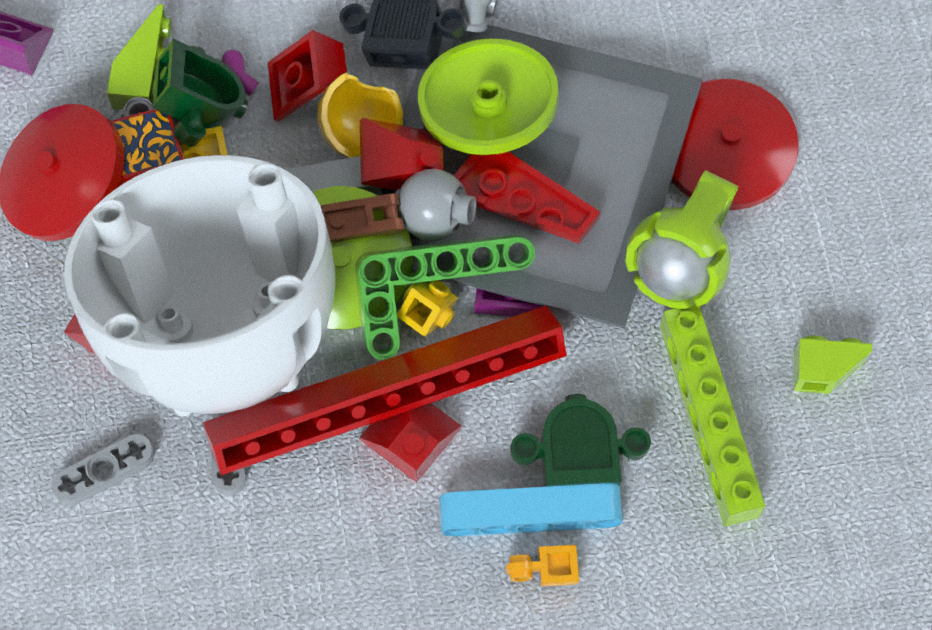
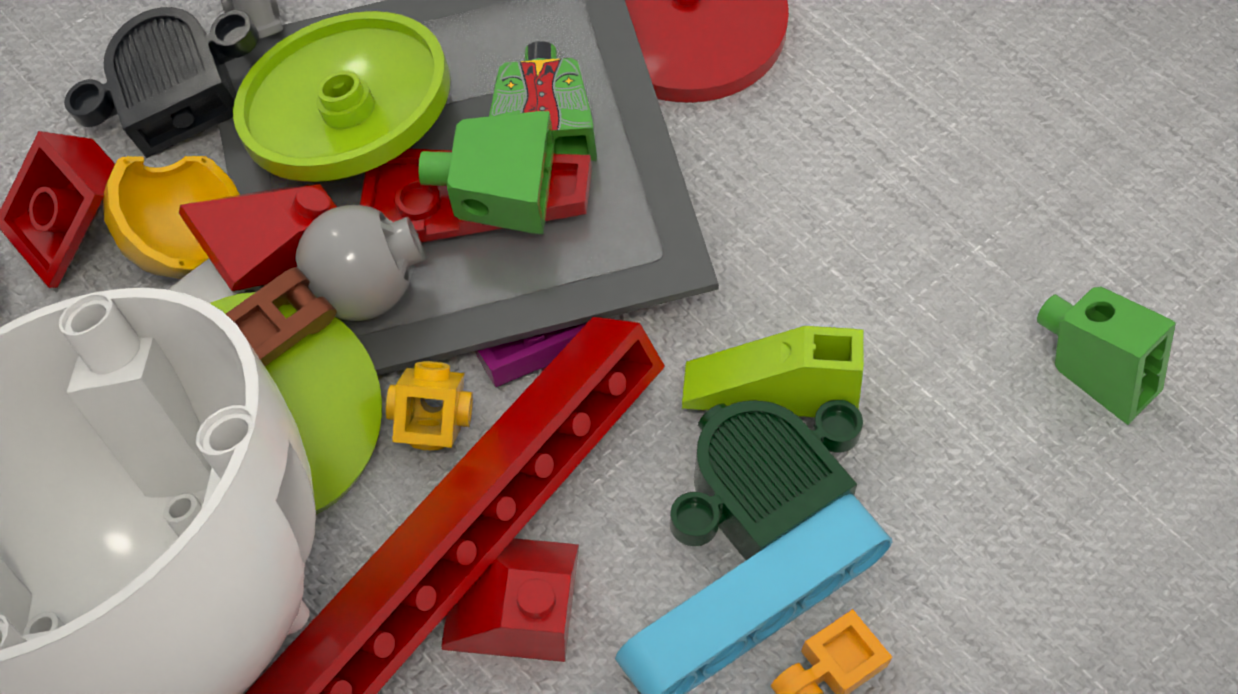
camera: 30 degrees left, 10 degrees down
bright green beam [355,234,535,360] -> none
lime piece [625,170,739,309] -> none
lime brick [659,303,765,527] -> none
lime slope [793,335,873,394] -> none
none -> bright green torso [419,111,555,234]
none -> torso [489,41,597,161]
none -> lime slope [682,326,864,418]
none -> bright green torso [1037,286,1176,425]

